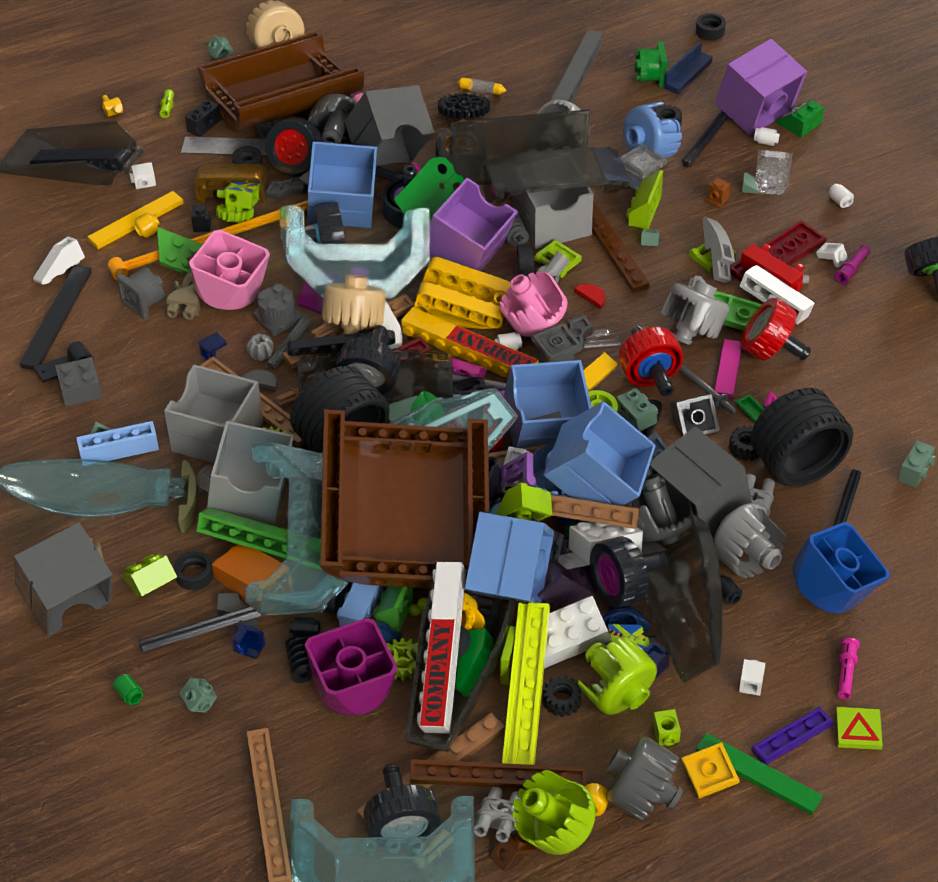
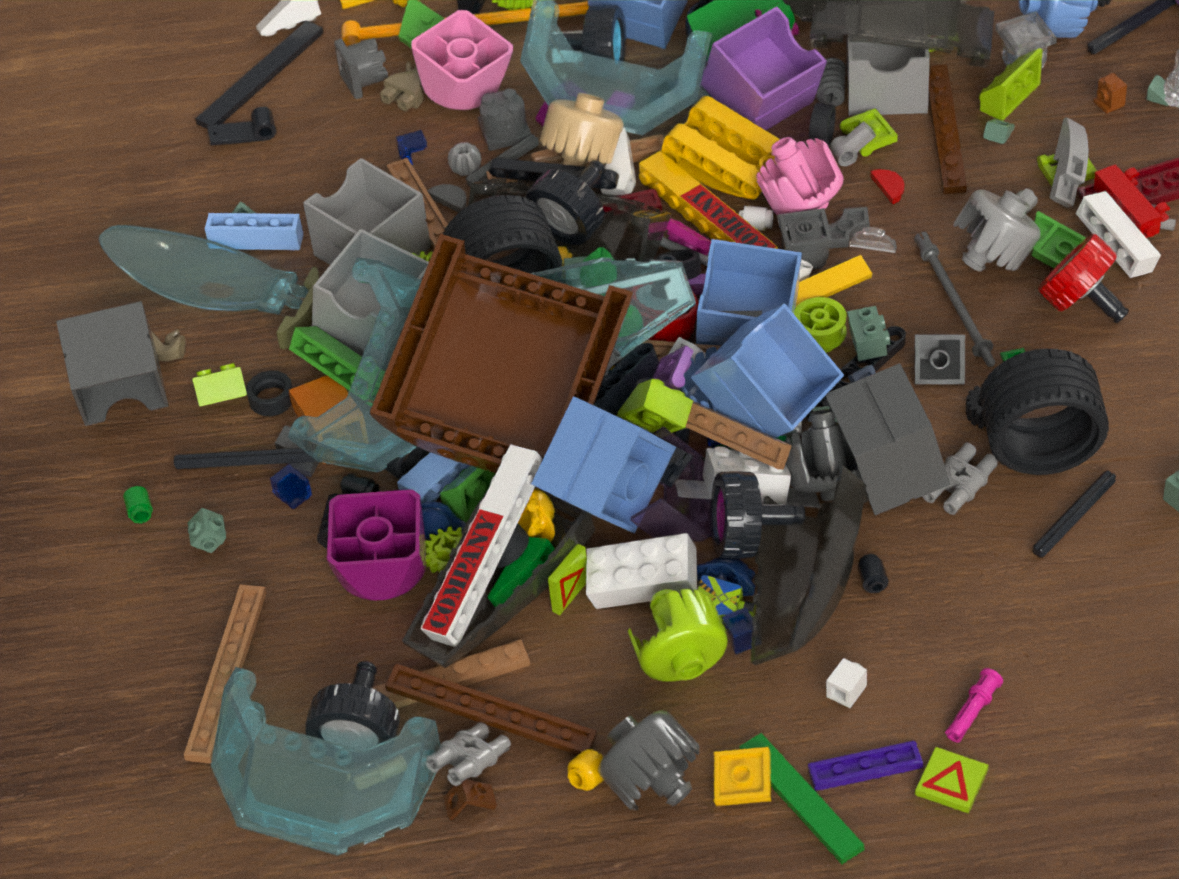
camera: 25 degrees right, 0 degrees up
dark grey brick [55,357,102,407] -> none
neon yellow plate [502,603,550,765] -> none
lime piece [512,770,596,855] -> none
black tyre [543,676,582,717] -> none
red wheel [618,327,683,396] -> none
lime brick [653,709,681,746] -> none
light grey piece [713,503,787,578] -> none
dark pink tile [715,339,742,399] -> none
blue piece [792,522,889,614] -> none

